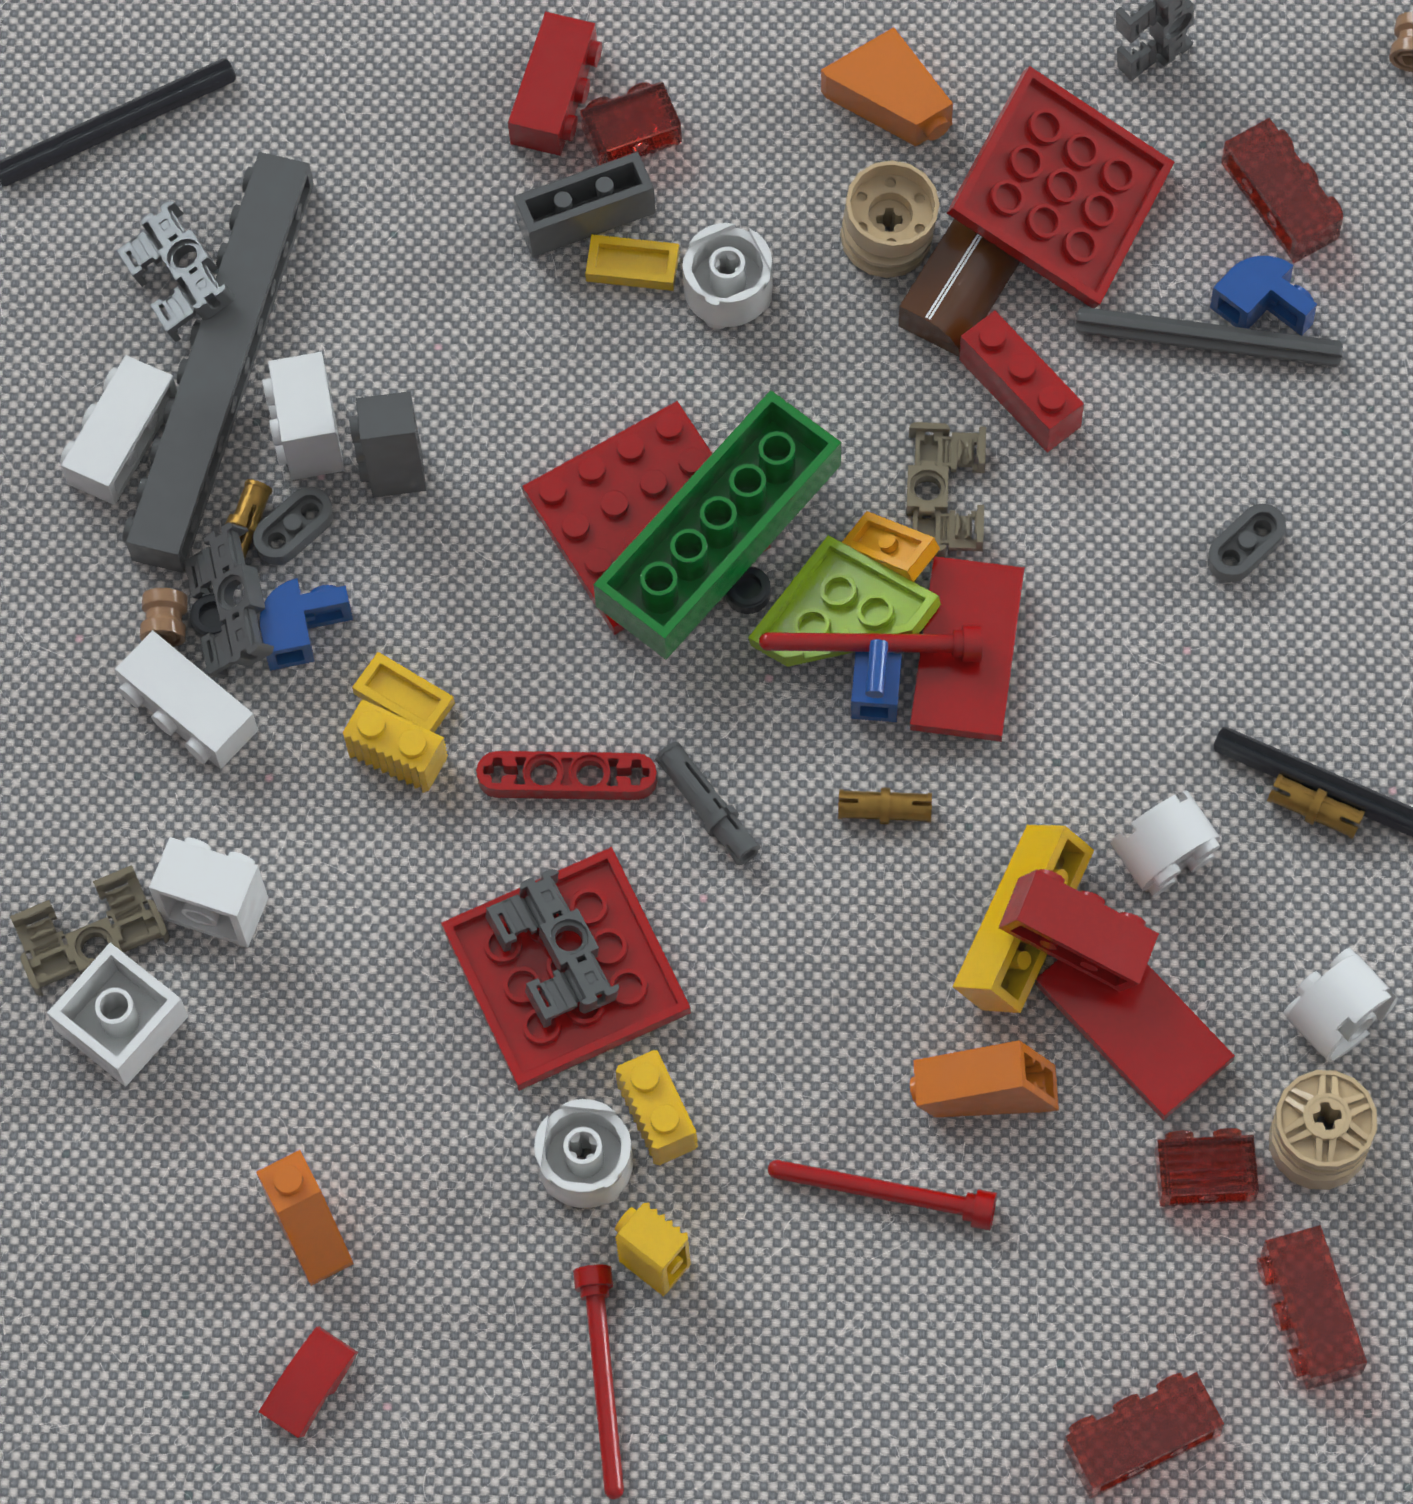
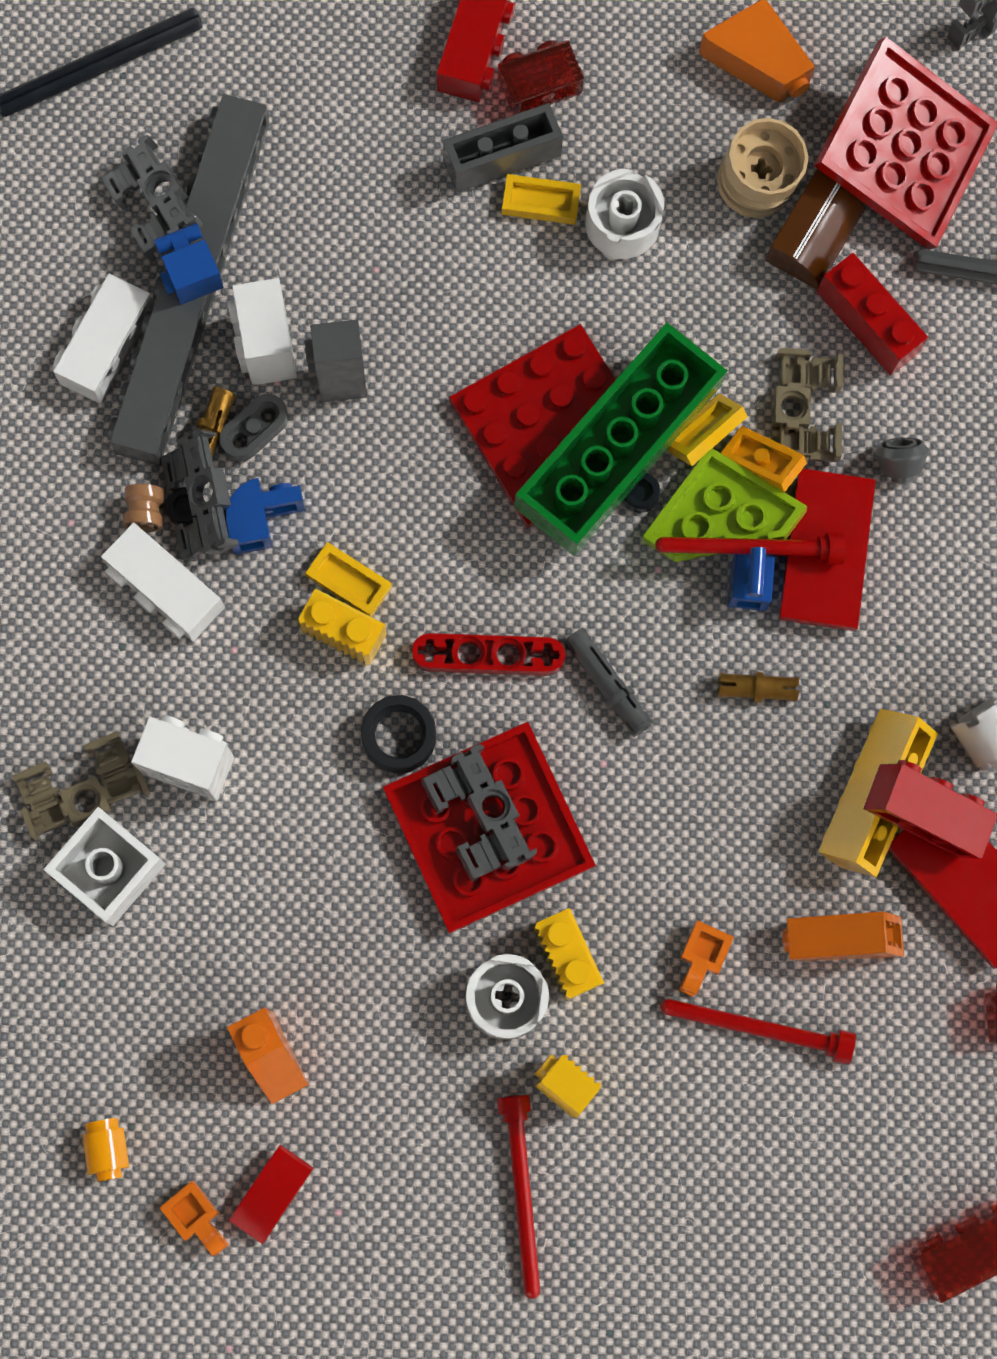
camera: 10 degrees left, 10 degrees up
none -> light orange brick [82,1118,129,1182]
none -> blue brick [154,223,224,305]
none -> orange plate [160,1180,229,1256]
none -> black tyre [361,695,436,774]
none -> yellow tile [667,393,748,466]
none -> orange plate [678,920,734,997]
none -> dark grey cone [875,437,929,483]

